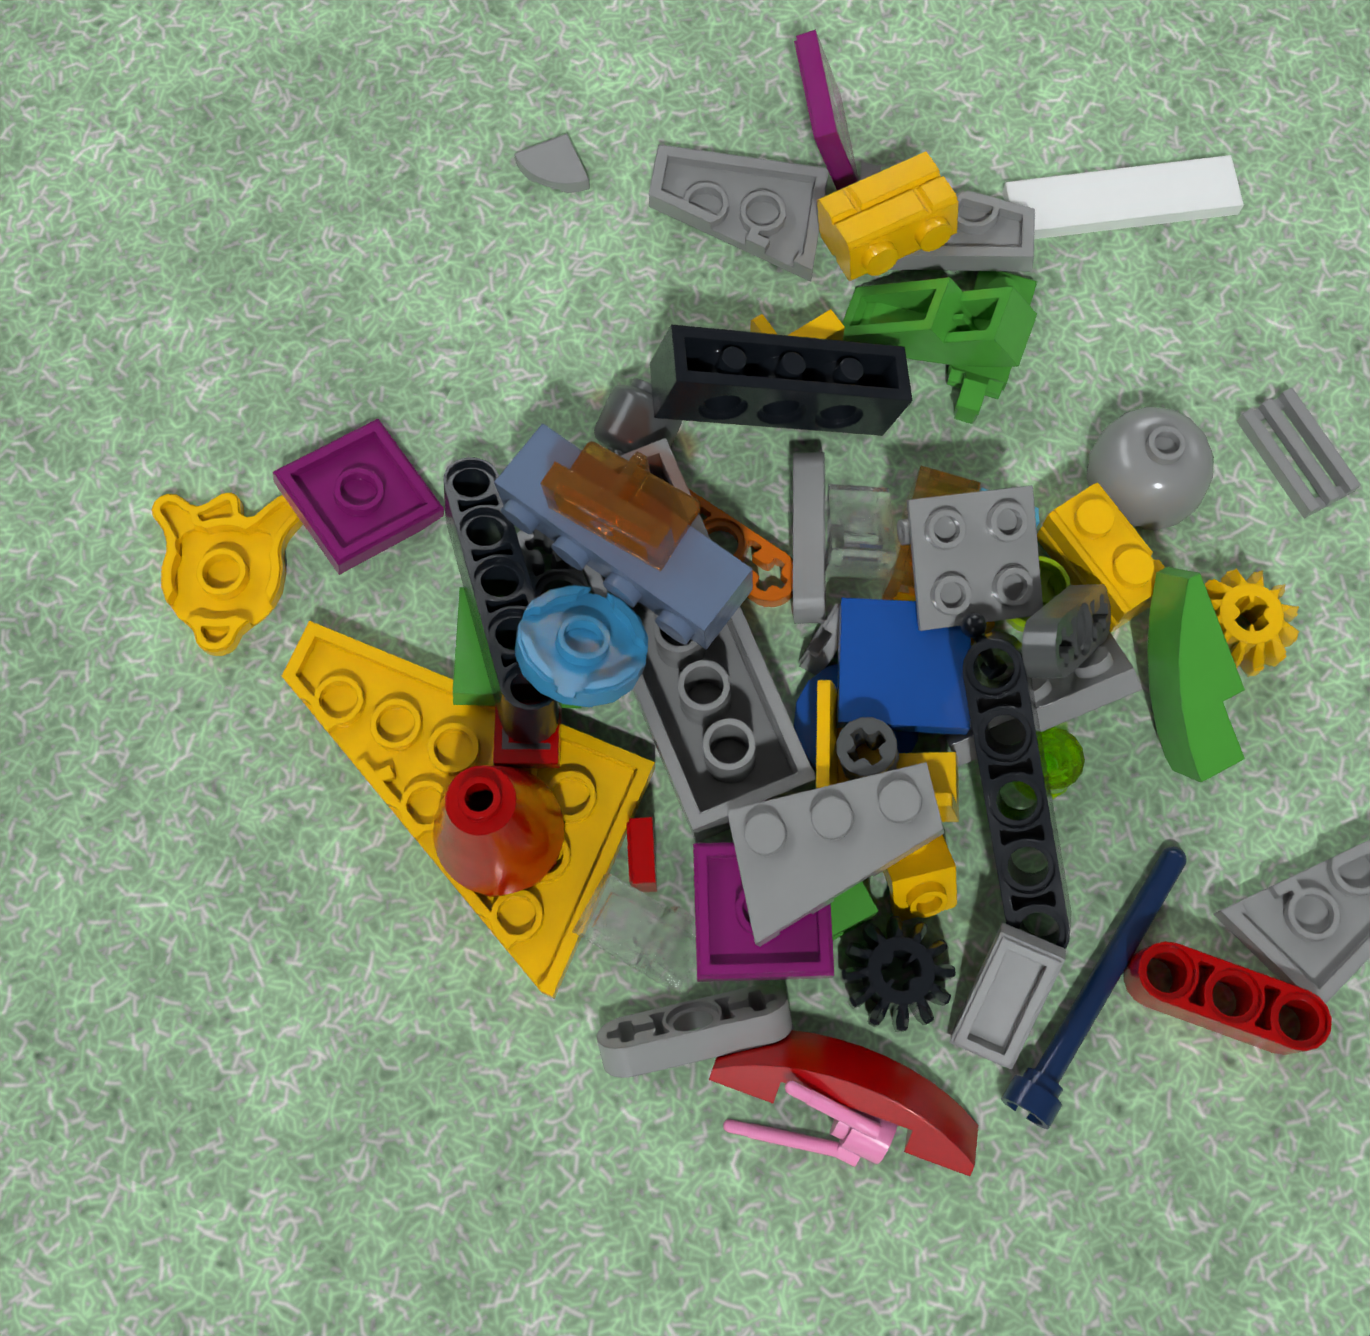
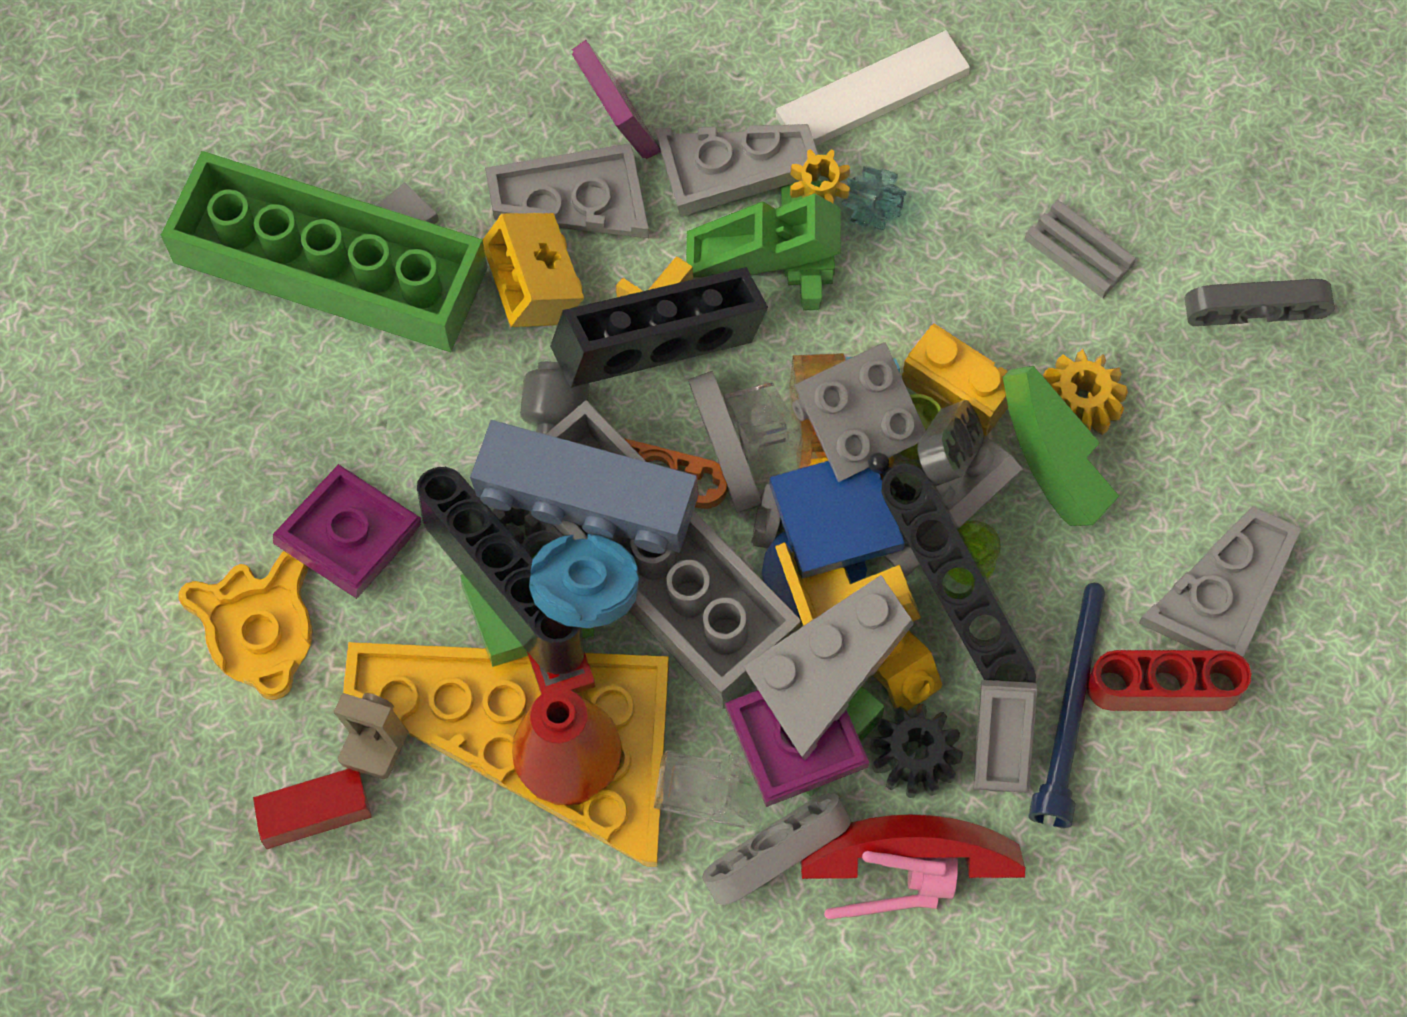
camera: 20 degrees left, 5 degrees down
clear orange panel [540,441,700,572] -> none
red tile [626,817,657,893] -> none
yellow brick [817,151,958,281] -> none
dark grey bush [837,717,899,781] -> none
light grey cylinder [1086,407,1214,531] -> none
none -> bright green brick [161,151,488,353]
none -> red slope [253,769,372,849]
none -> dark tan bracket [334,693,409,779]
none -> yellow brick [482,213,584,327]
none -> yellow gear [790,149,850,204]
none -> clear light blue gear [842,165,906,230]

